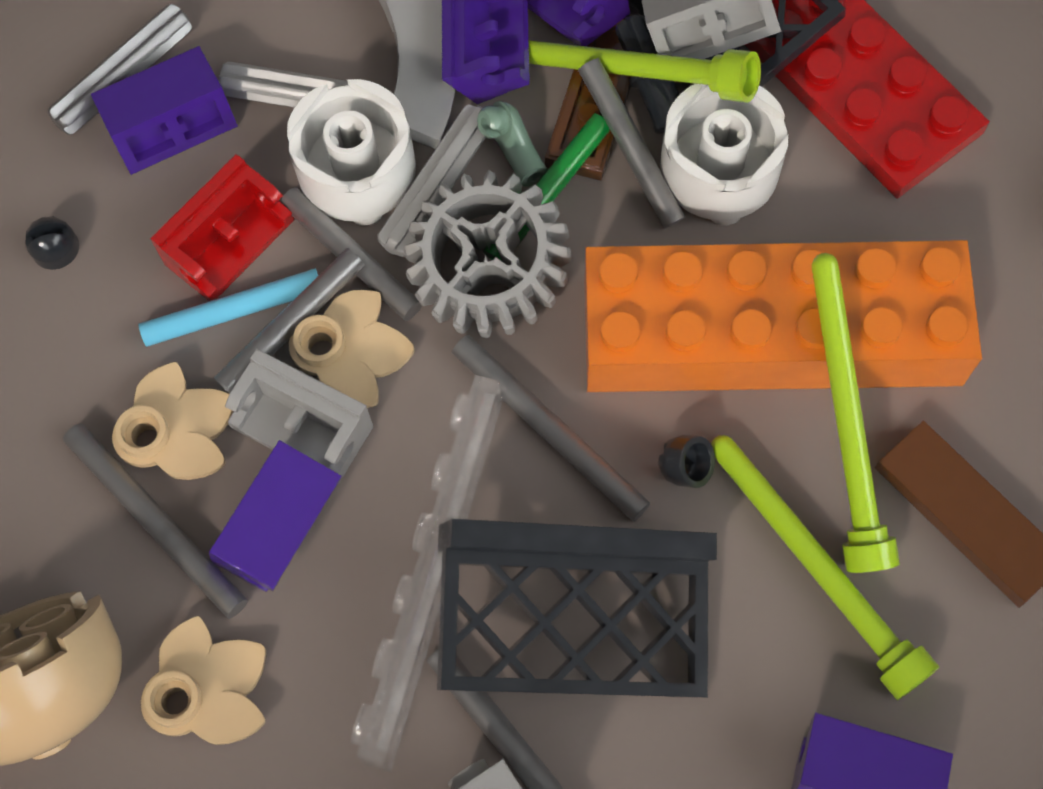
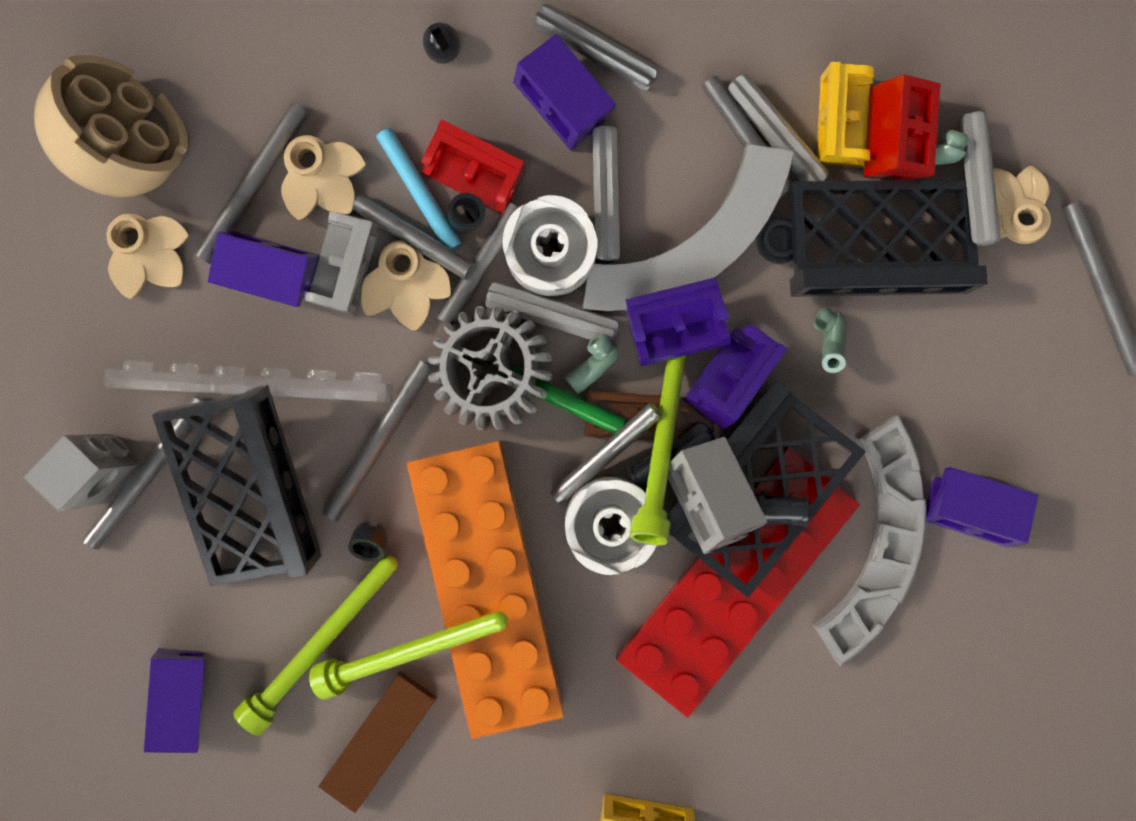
camera: 70 degrees right, 20 degrees up
none -> black hinge [447,193,485,233]

